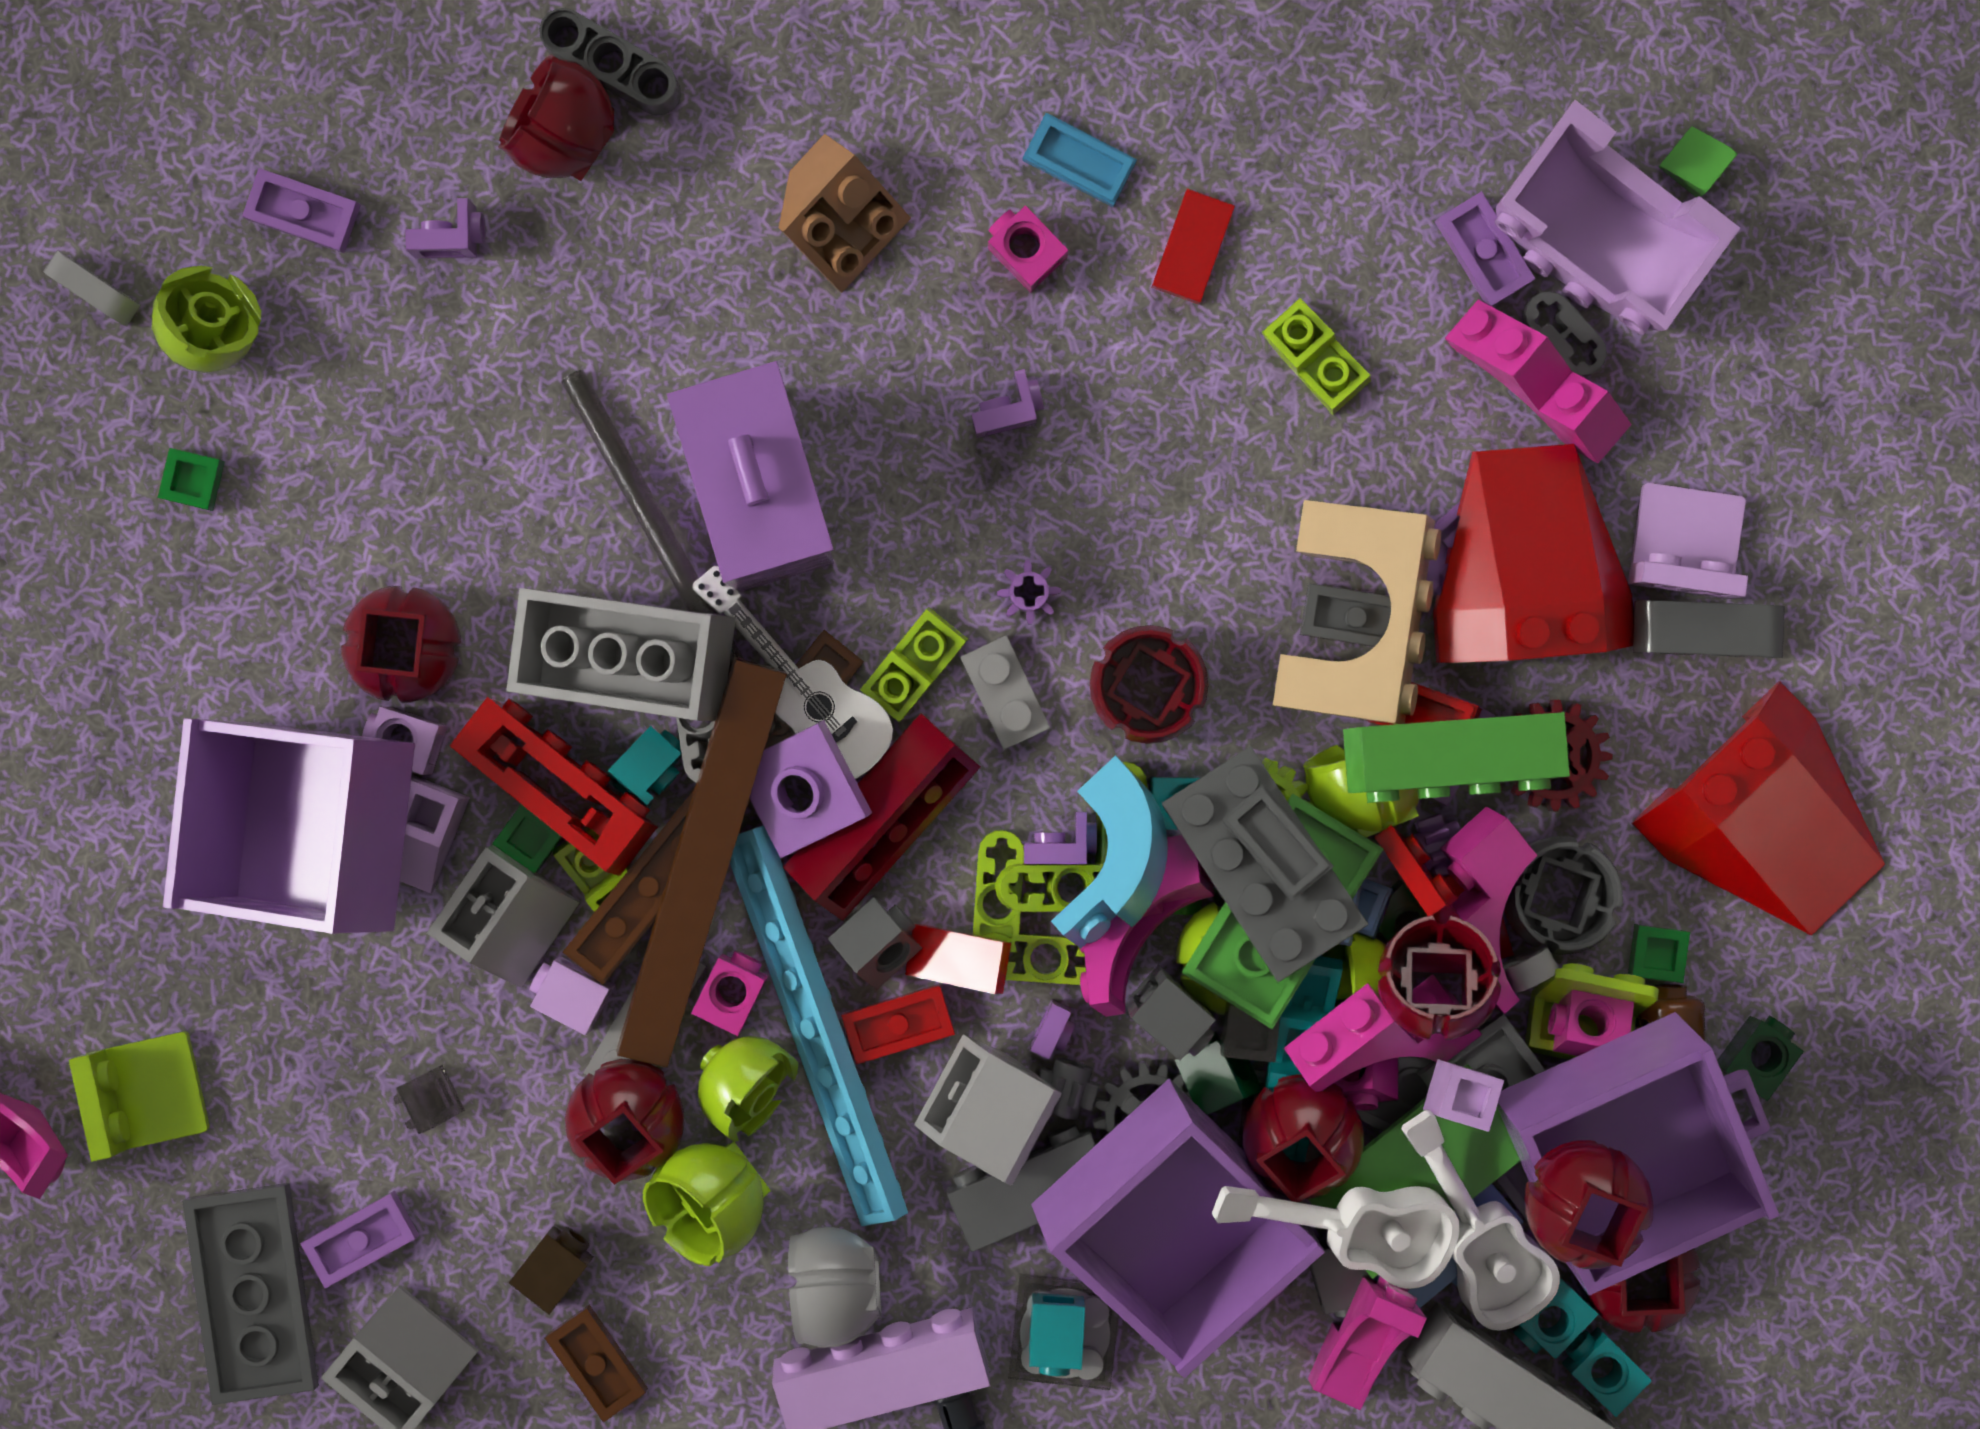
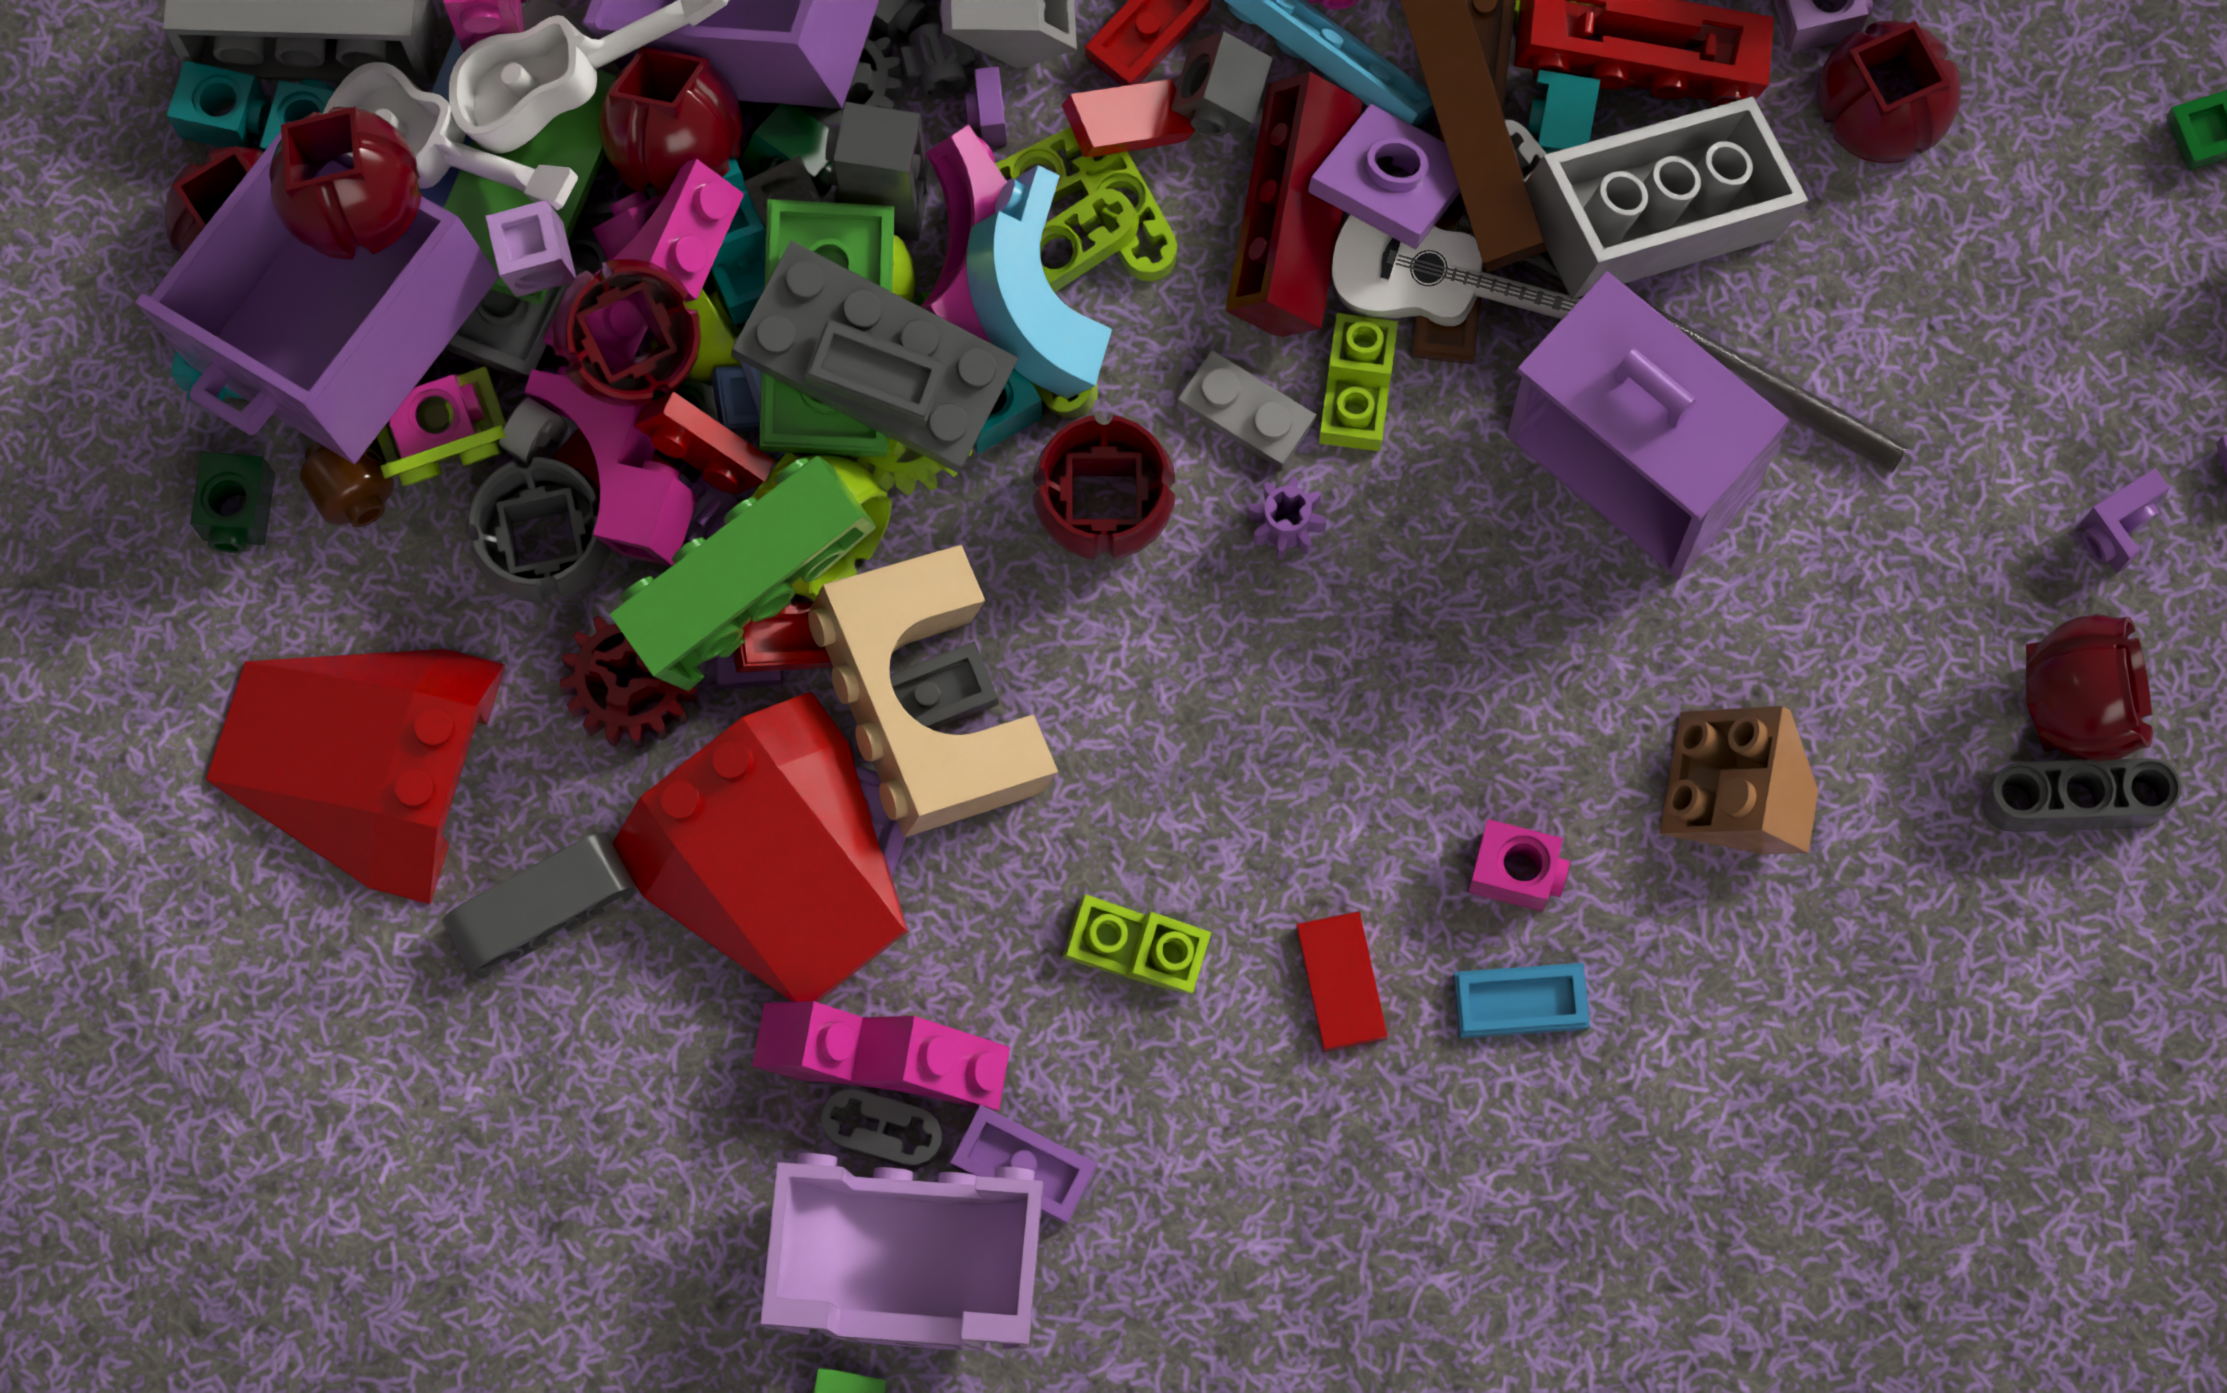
camera: 150 degrees right, 15 degrees down
medium lavender bracket [971,369,1044,438] -> none
medium lavender bracket [1024,812,1097,864] -> none
lavender bracket [1628,483,1748,599] -> none
green plate [1628,924,1690,983] -> none

